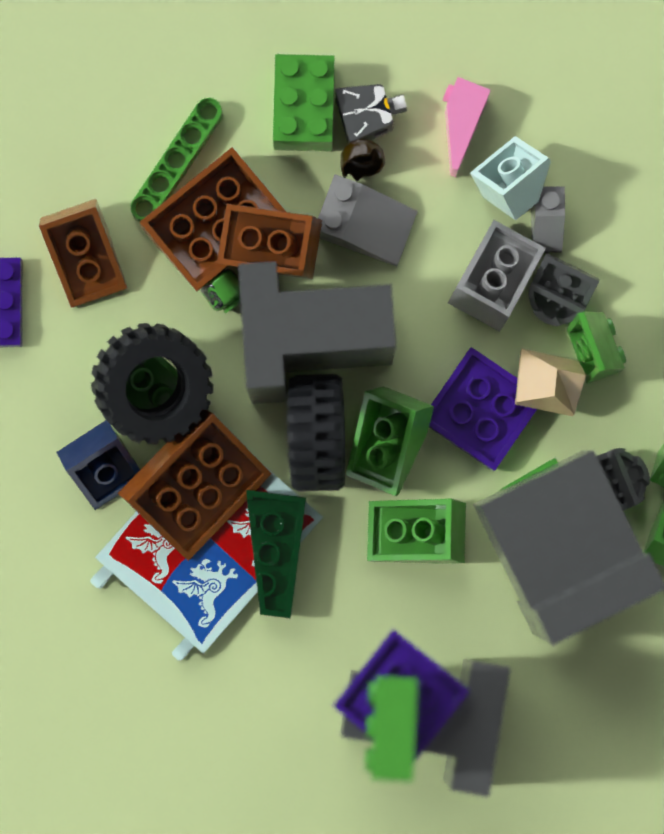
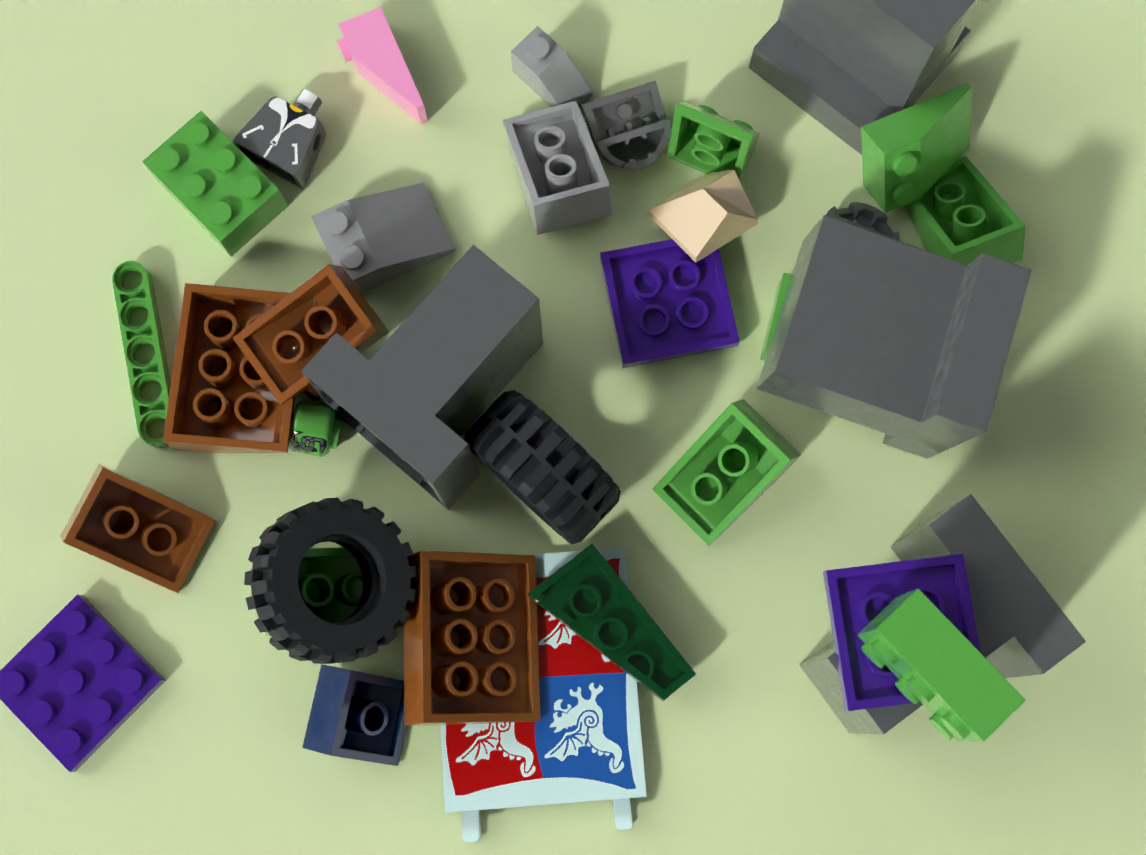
camera: 45 degrees left, 5 degrees down
dark brown hair [340,139,385,181] -> none
bright green slope [346,386,434,496] -> none
light aqua slope [470,136,551,220] -> none

